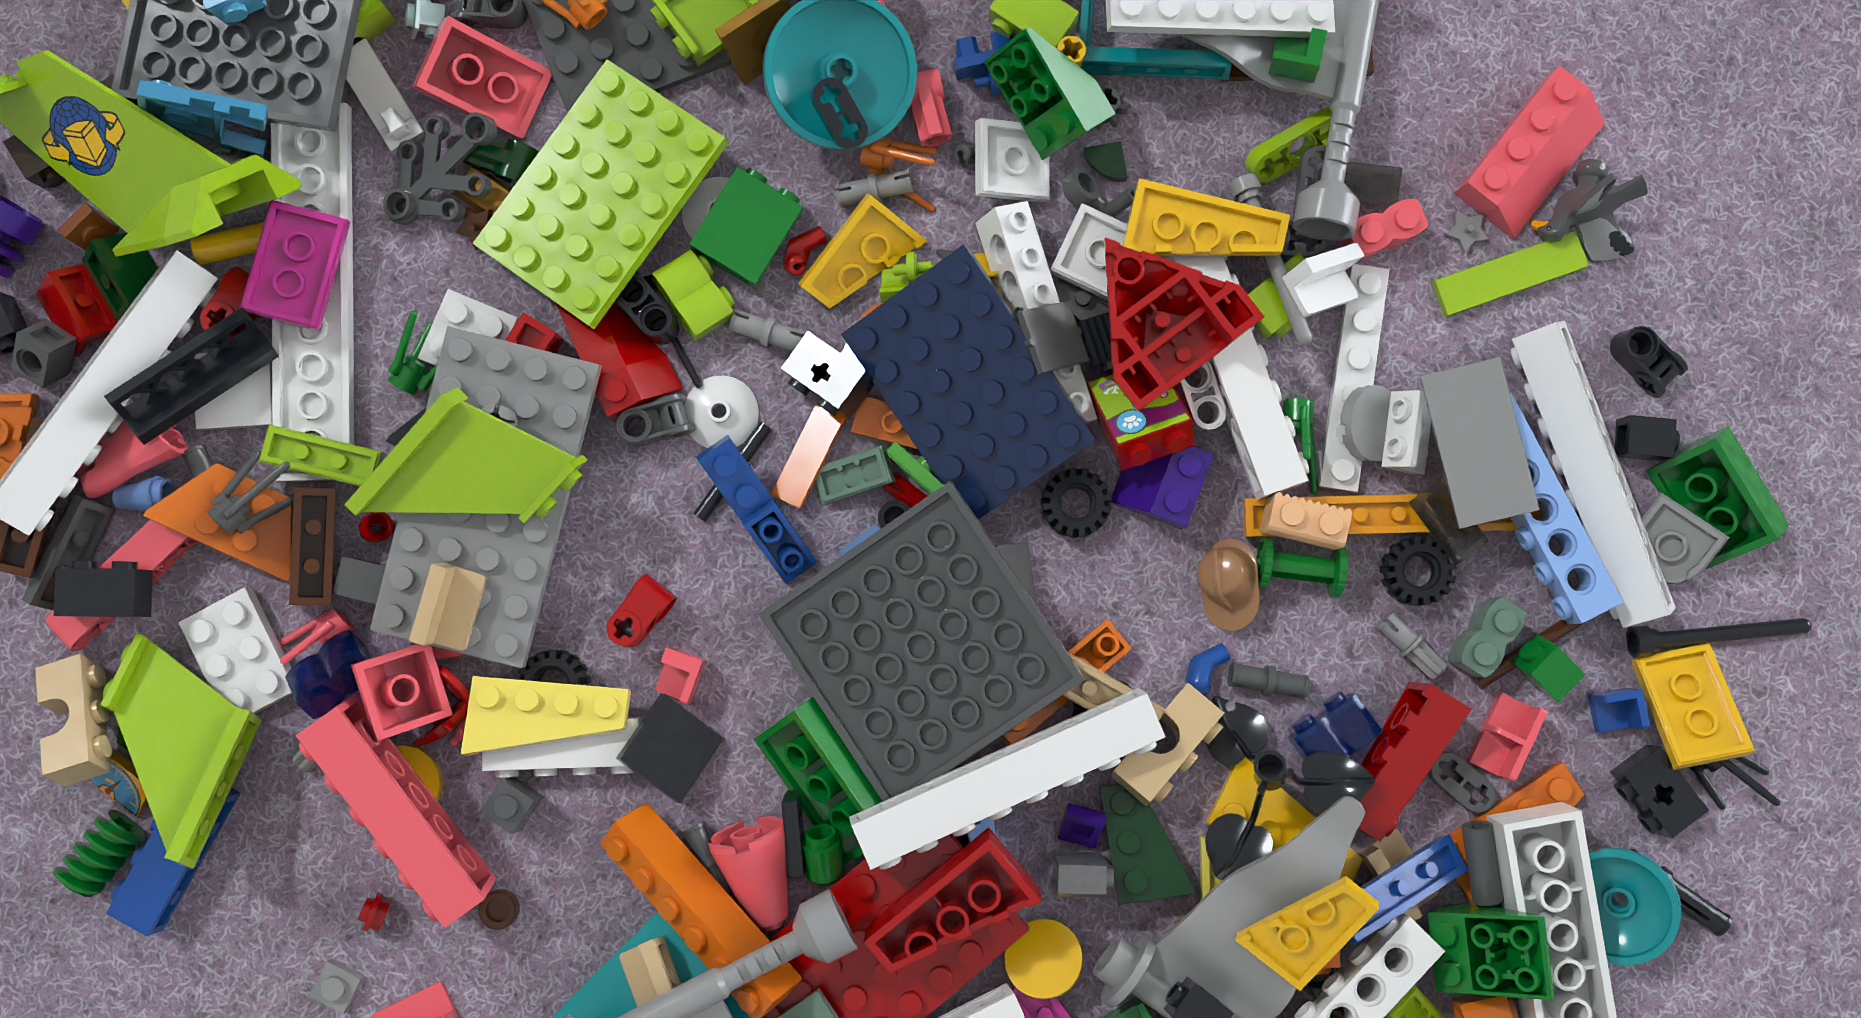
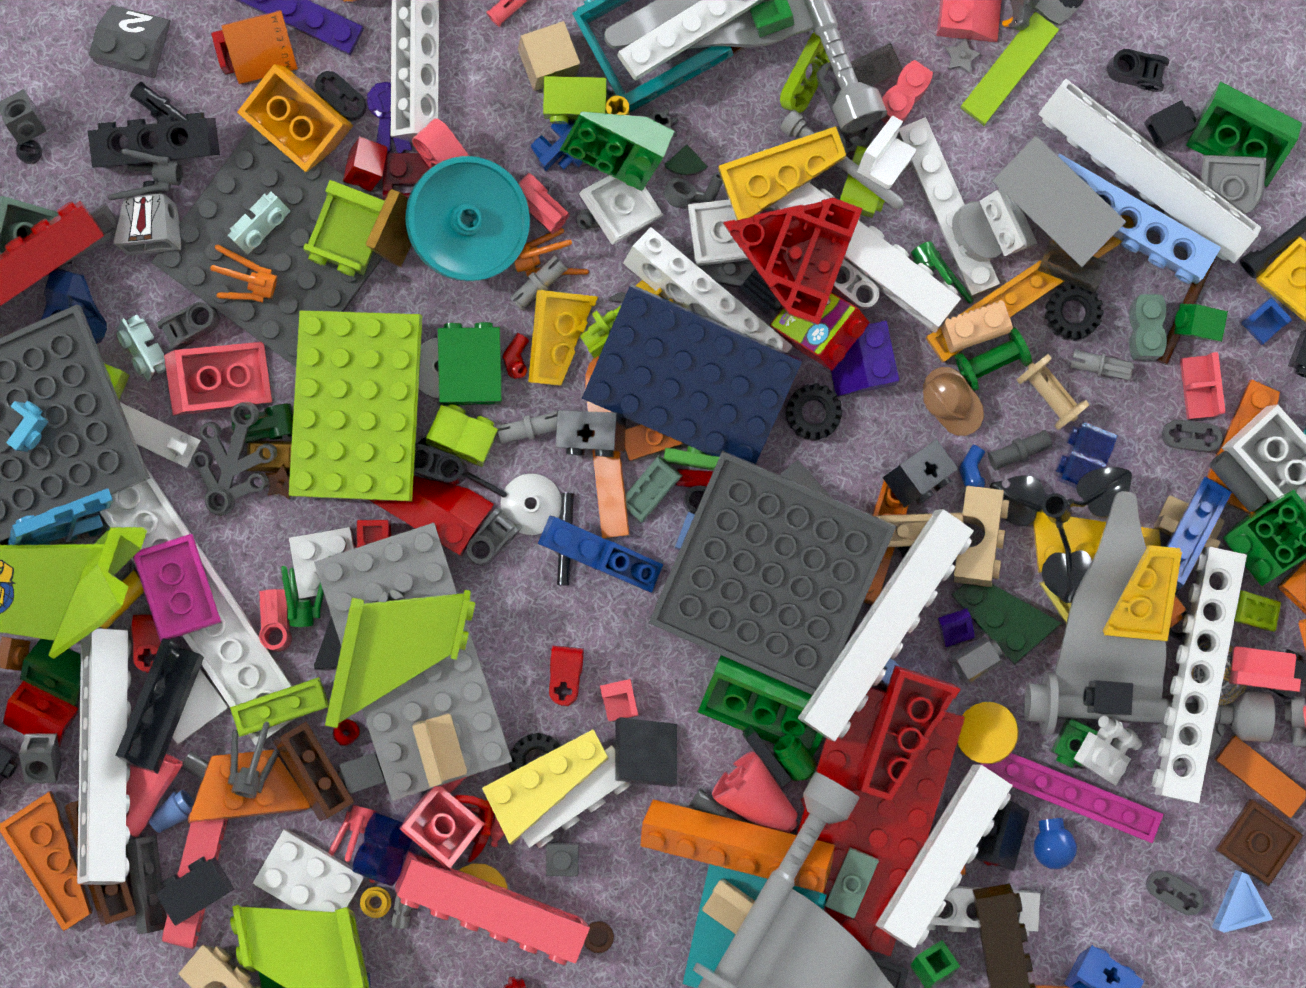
camera: 30 degrees left, 0 degrees up
black beam [811,77,868,149] -> none
dark grey piece [1017,301,1090,375] -> none
red wedge [1358,682,1472,842] -> none
none -> coral piece [259,589,292,652]
none -> yellow plate [360,886,392,918]
none -> brick [883,439,958,508]
none -> tan hose [1016,354,1090,430]

